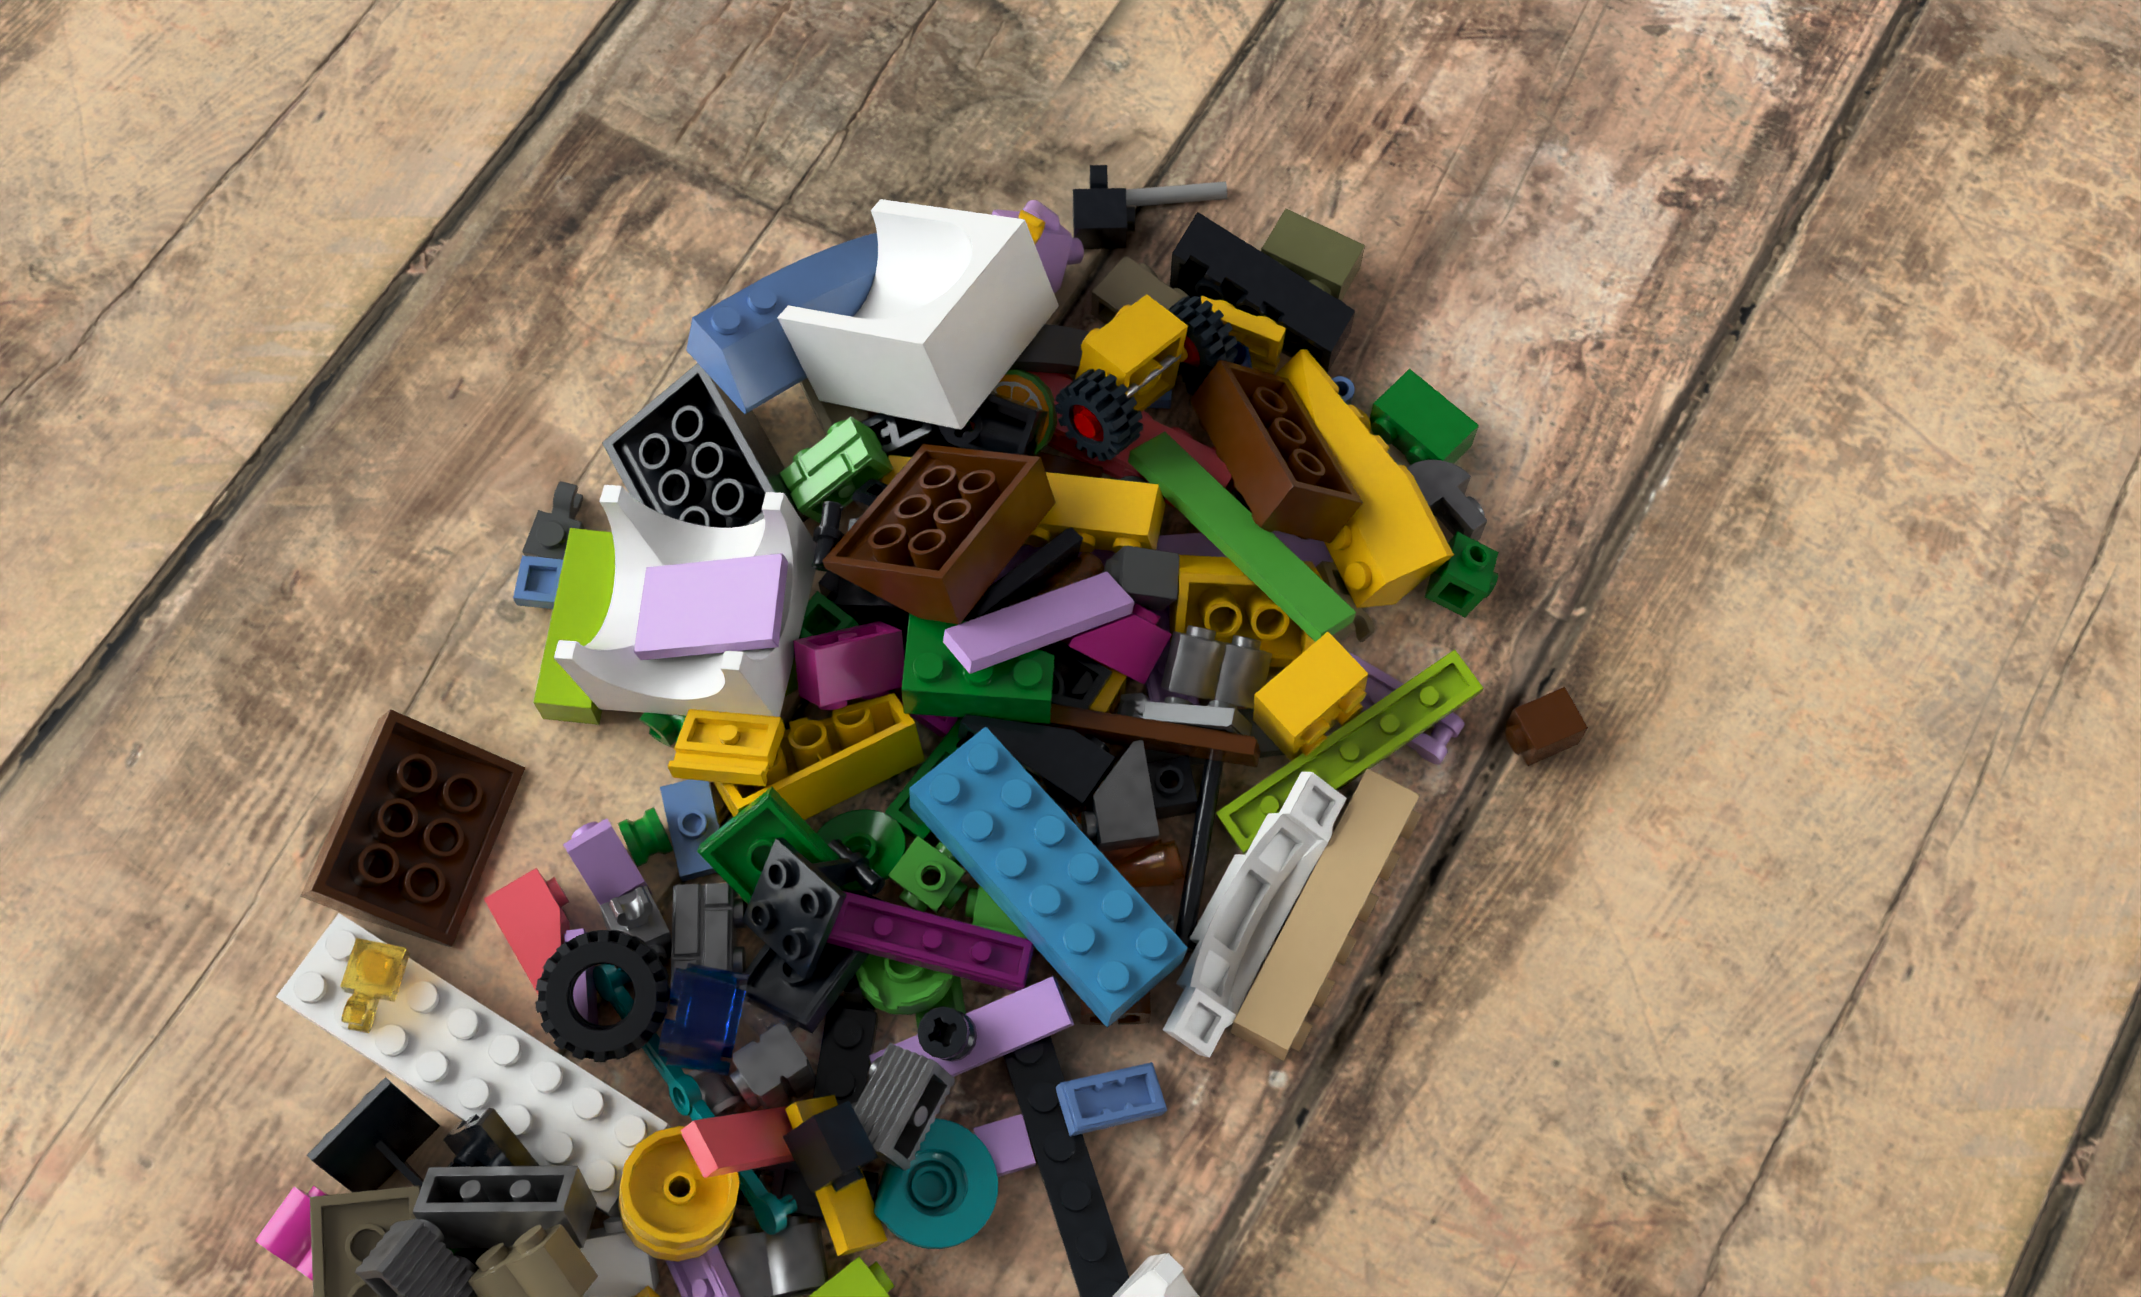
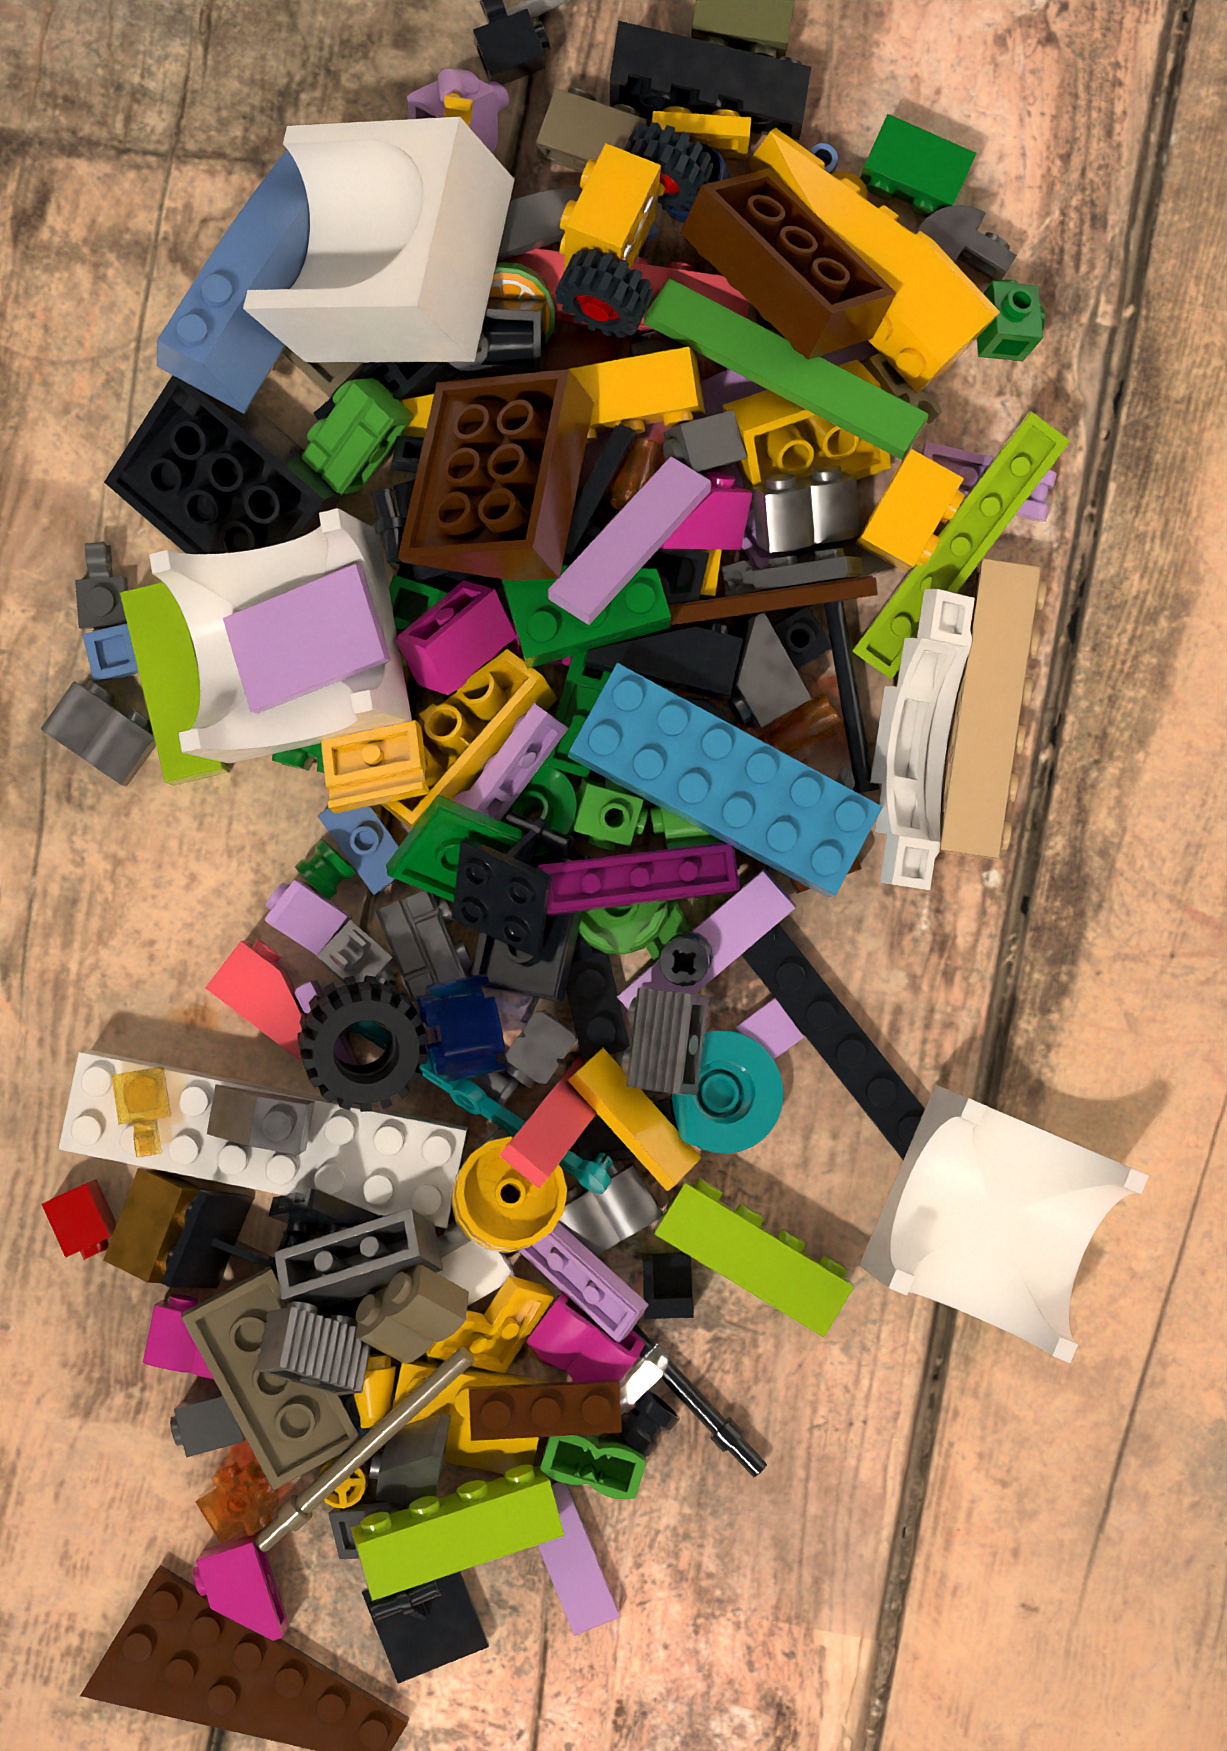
camera: 15 degrees left, 20 degrees up
reddish brown slope [301,709,525,947] -> none
black brick [783,1101,878,1194] -> none
medium blue plate [1055,1062,1167,1136] -> none
reddish brown brick [1505,687,1588,766] -> none
none -> flat silver brick [41,680,156,786]
none -> red brick [41,1179,117,1260]
none -> pearl gold brick [103,1168,205,1283]
none -> flat silver slope [207,1084,315,1155]
none -> lavender plate [452,703,569,821]

